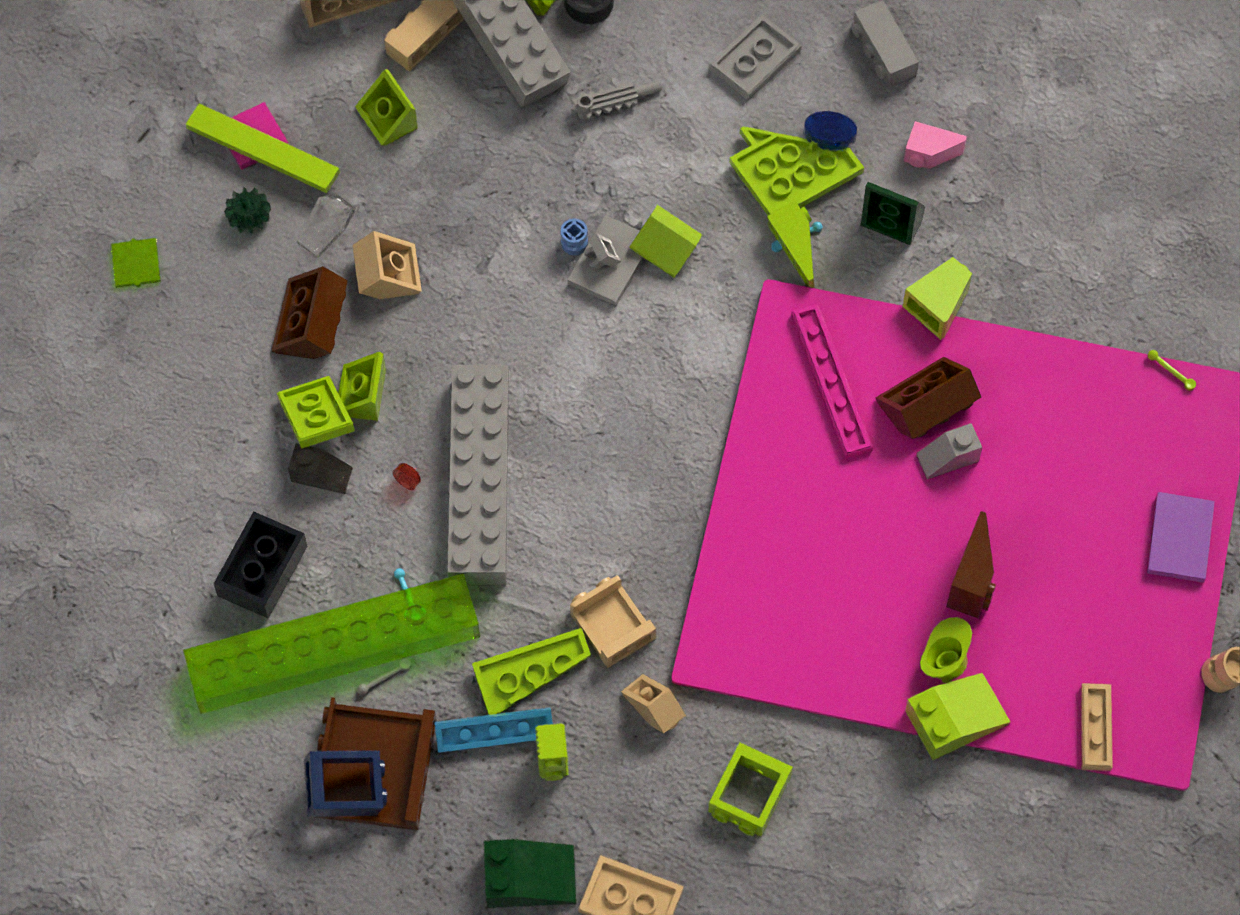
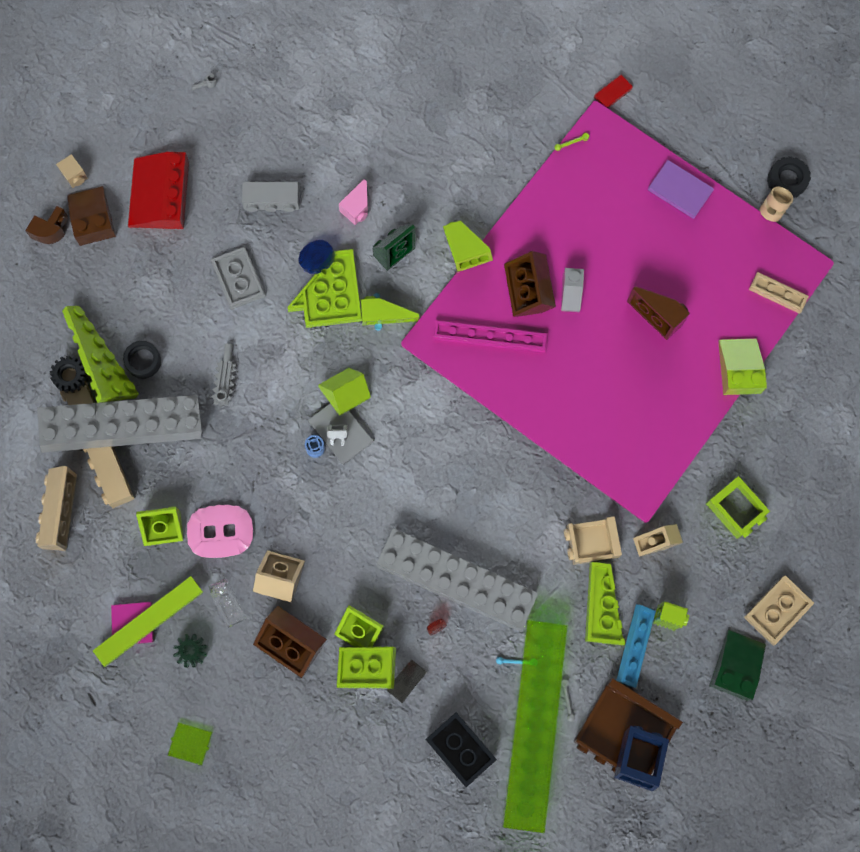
camera: 70 degrees left, 10 degrees up
lime piece [920,617,972,683] -> none
none -> bright pink piece [187,505,253,558]

